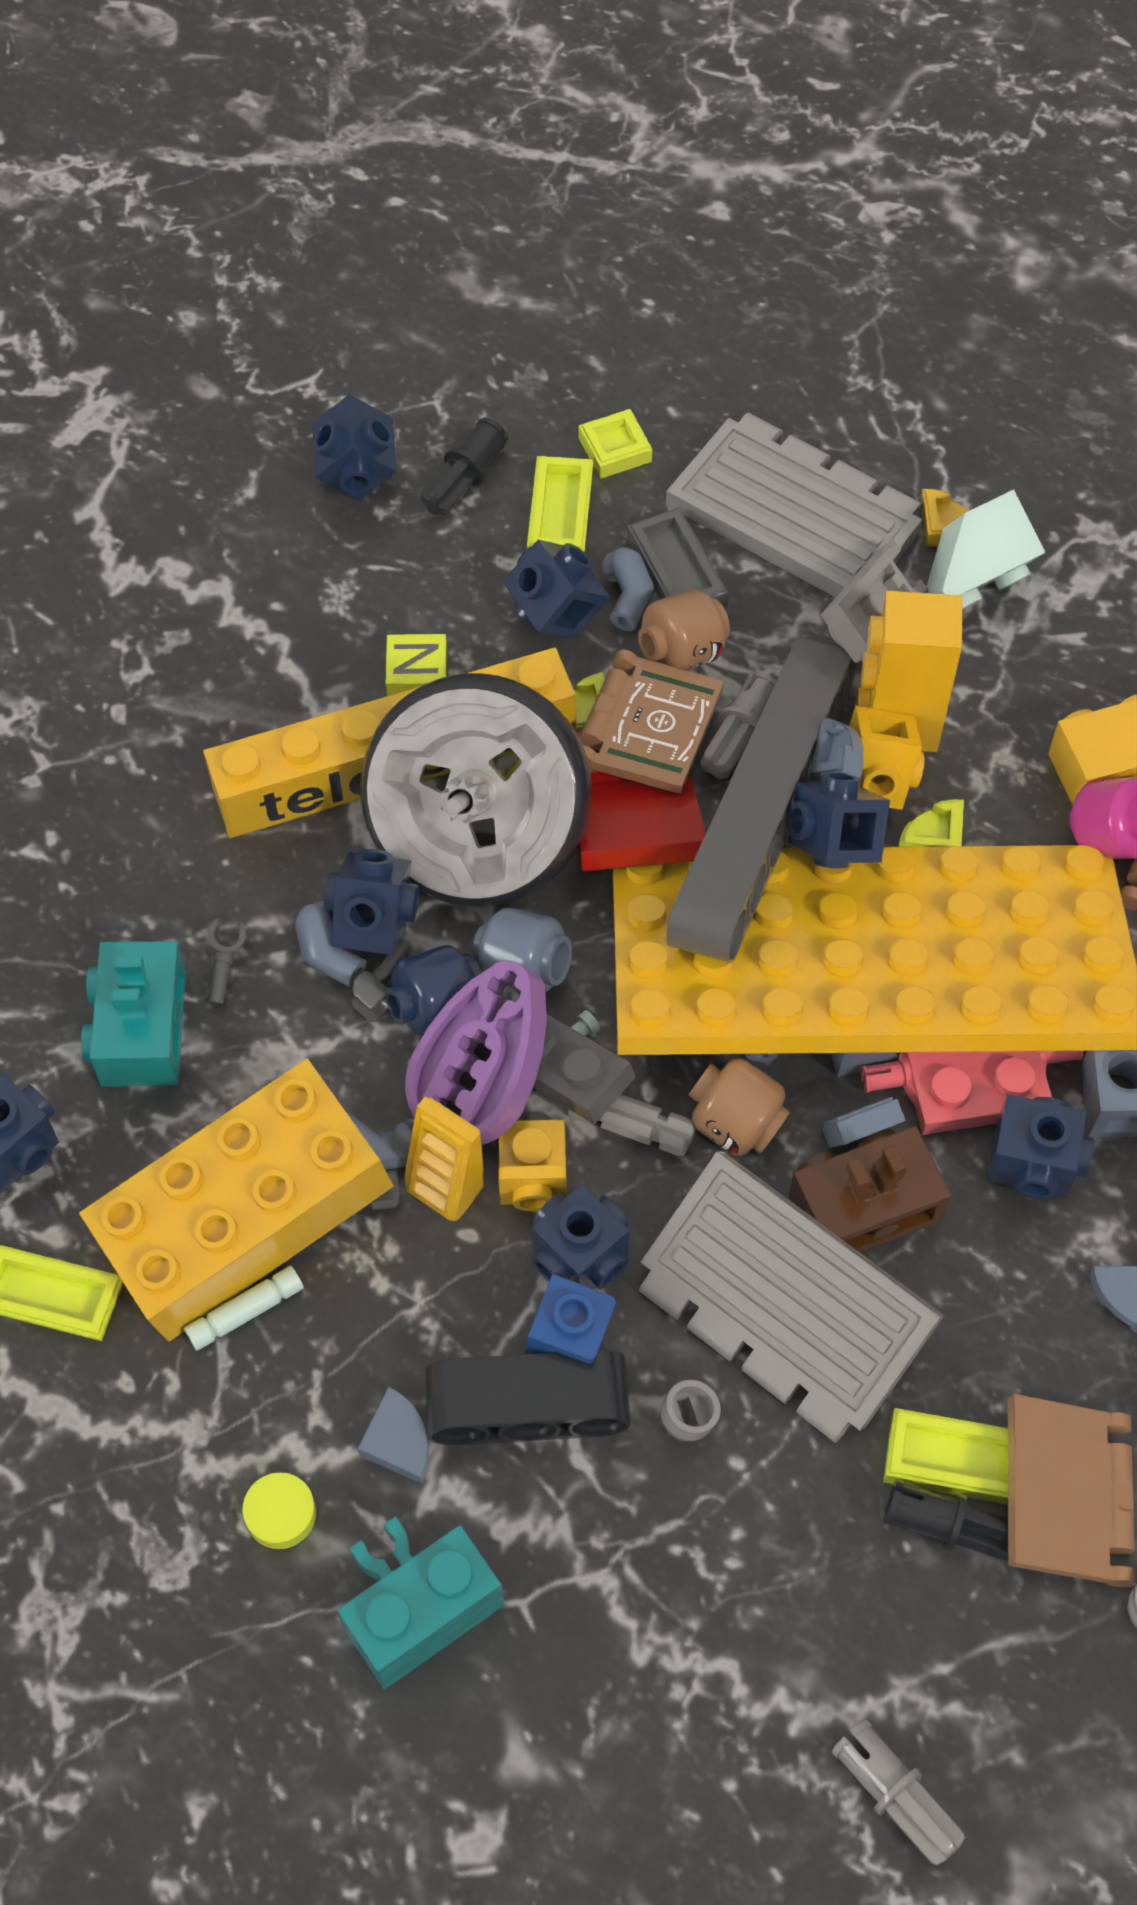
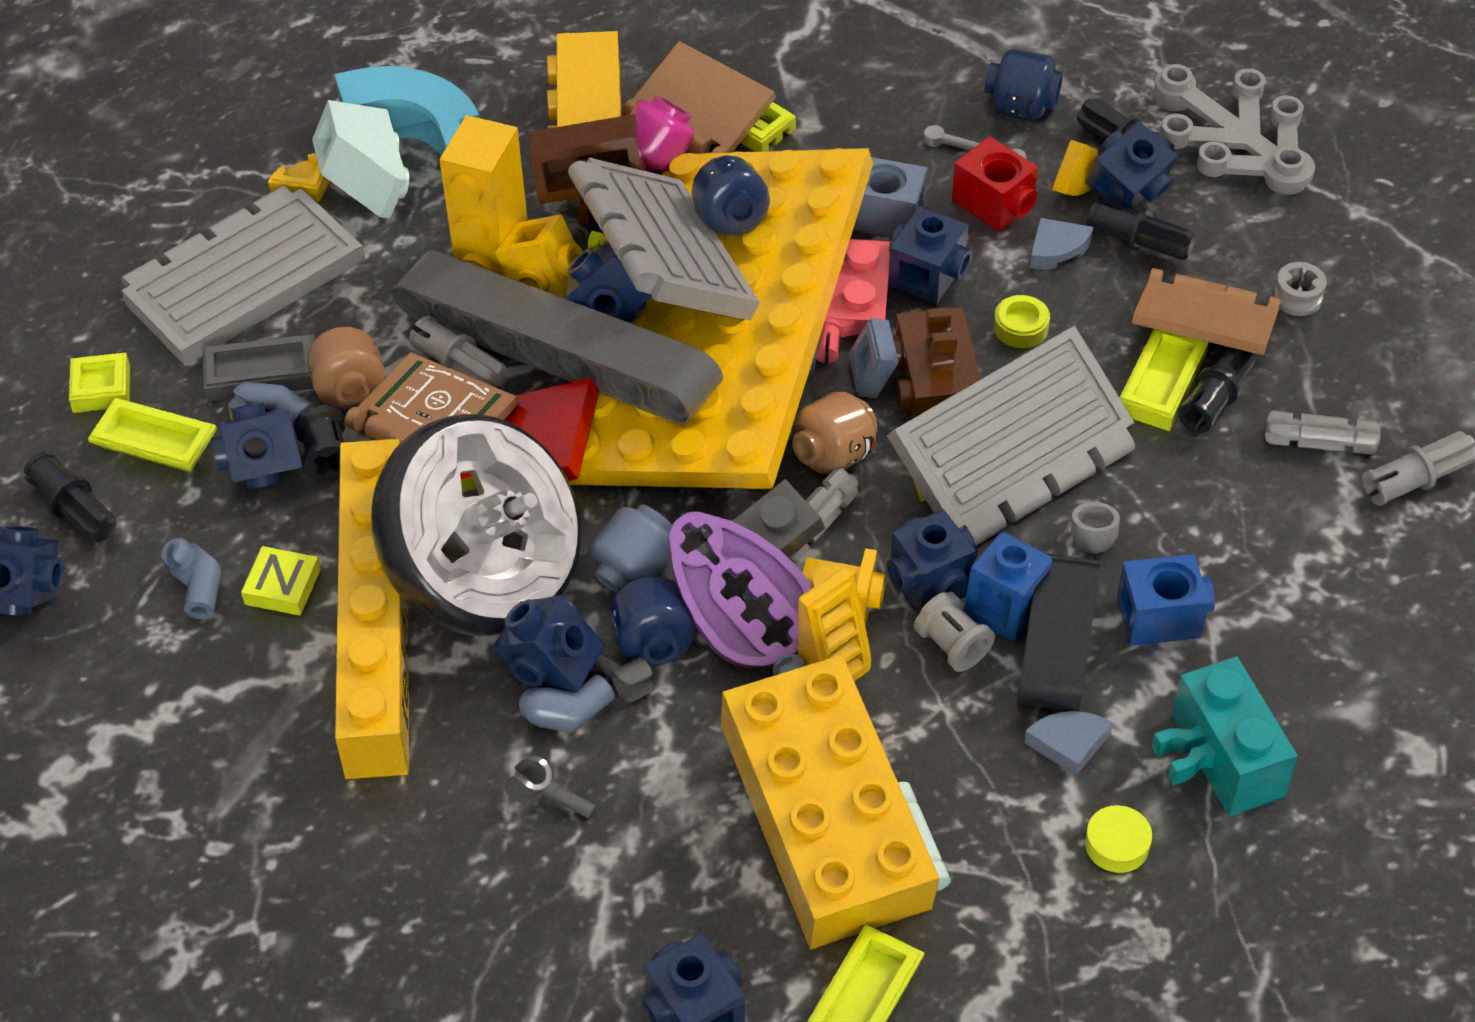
camera: 75 degrees left, 10 degrees down
teal brick [81,941,186,1087] -> none
sand blue tile [809,718,864,782] -> none
light grey hinge [821,541,928,664] -> none
none -> sand blue arm [161,538,221,619]
none -> black bush [294,405,345,482]
none -> medium azure arch [334,66,480,156]
none -> reddish brown brick [528,114,645,226]
none -> light grey hinge [568,158,760,321]
none -> dark blue head [691,155,770,236]
none -> light grey bush [914,591,995,672]
none -> neon yellow tile [994,295,1050,349]
none -> blue brick [1117,554,1215,646]
none -> light grey axle [1264,410,1381,455]

